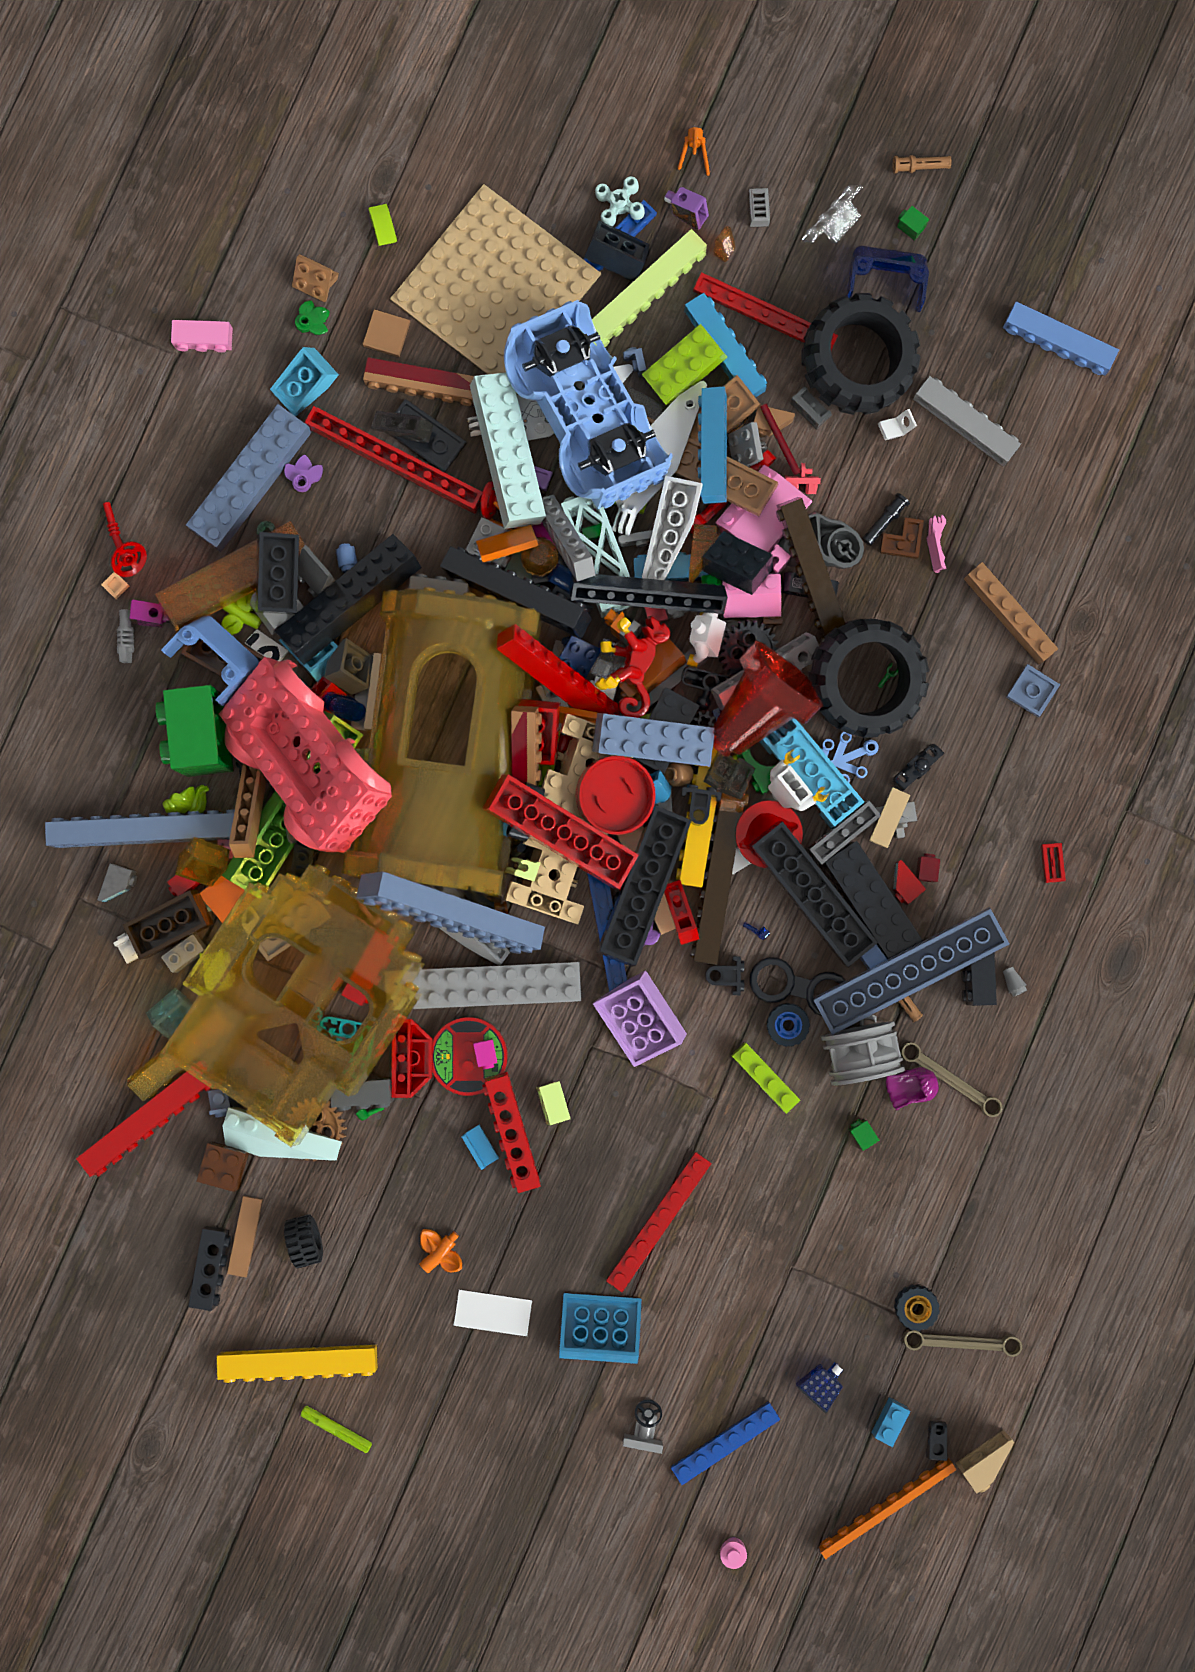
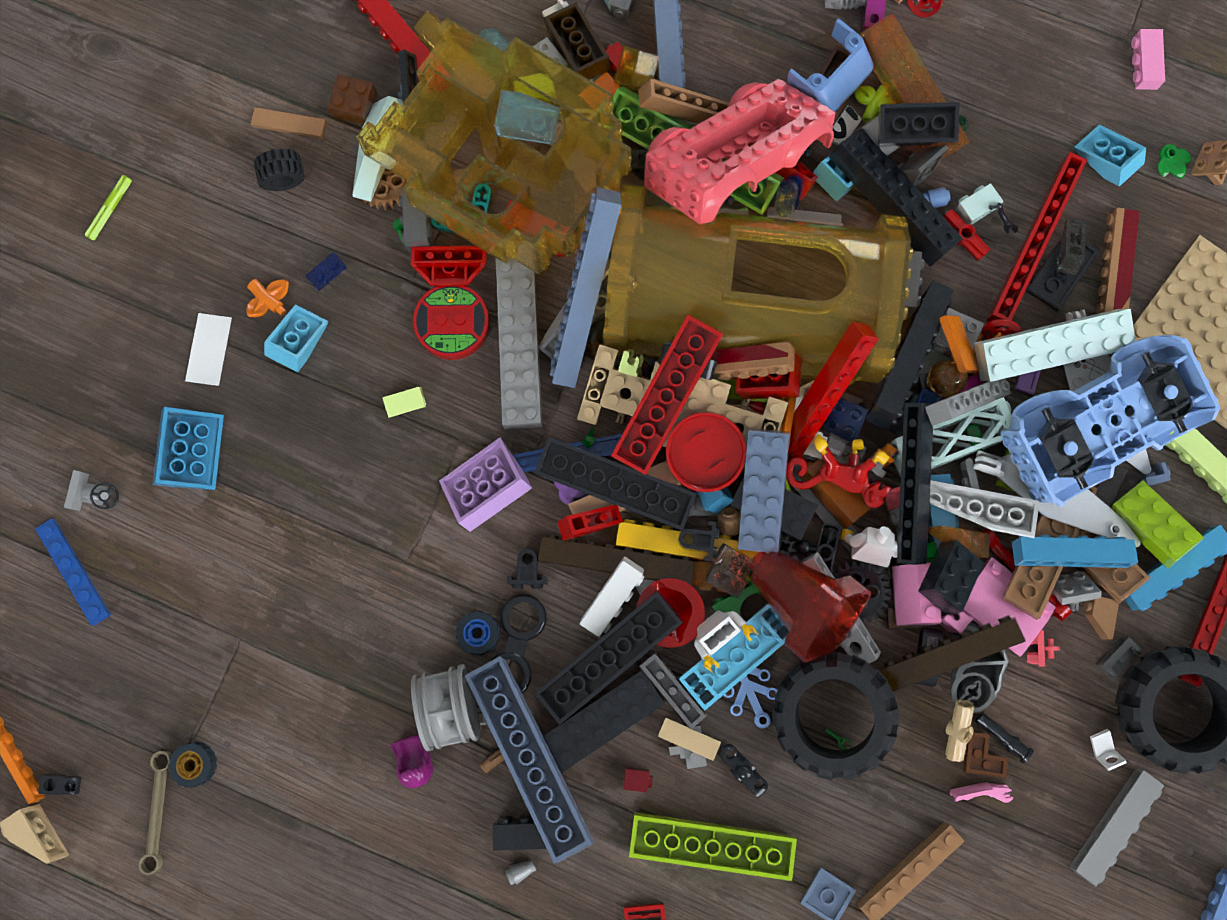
camera: 95 degrees right, 5 degrees down
green brick [156,685,234,777] -> none
lime hair [162,785,209,813] -> none
sand blue brick [186,404,312,552] -> none
black brick [188,1226,231,1311] -> none
yellow brick [217,1344,378,1383] -> none
medium lavender plate [285,455,323,492] -> none
dark grey slope [324,638,373,695] -> none
medium nougat tile [363,310,411,357] -> none
dark azure panel [461,1124,499,1170] -> none
dark pink brick [474,1039,498,1070] -> none
red brick [482,1072,541,1193] -> none
red plate [606,1152,712,1292] -> none
lime brick [731,1042,800,1114] -> none
clear blue hand [743,922,770,940] -> none
dark red bar [760,404,801,476] -> none
clear blue torso [796,1362,844,1414] -> none
green brick [848,1119,880,1151] -> none
medium blue brick [860,944,887,969] -> none
dark azure brick [872,1397,910,1447] -> none
red slope [893,860,926,905] -> none
dark tan piece [900,1042,1002,1117] -> none
none -> medium azure slope [264,305,328,372]
none -> clear blue plate [305,252,347,291]
none -> black plate [399,49,421,110]
none -> clear light blue slope [494,90,560,144]
none -> white brick [580,556,644,637]
none -> green hand [582,427,596,448]
none -> lime brick [629,812,797,881]
none -> red piece [943,209,991,262]
none -> tan piece [945,699,974,762]
none -> light aqua brick [955,183,1004,225]
none -> black piece [988,203,1018,234]

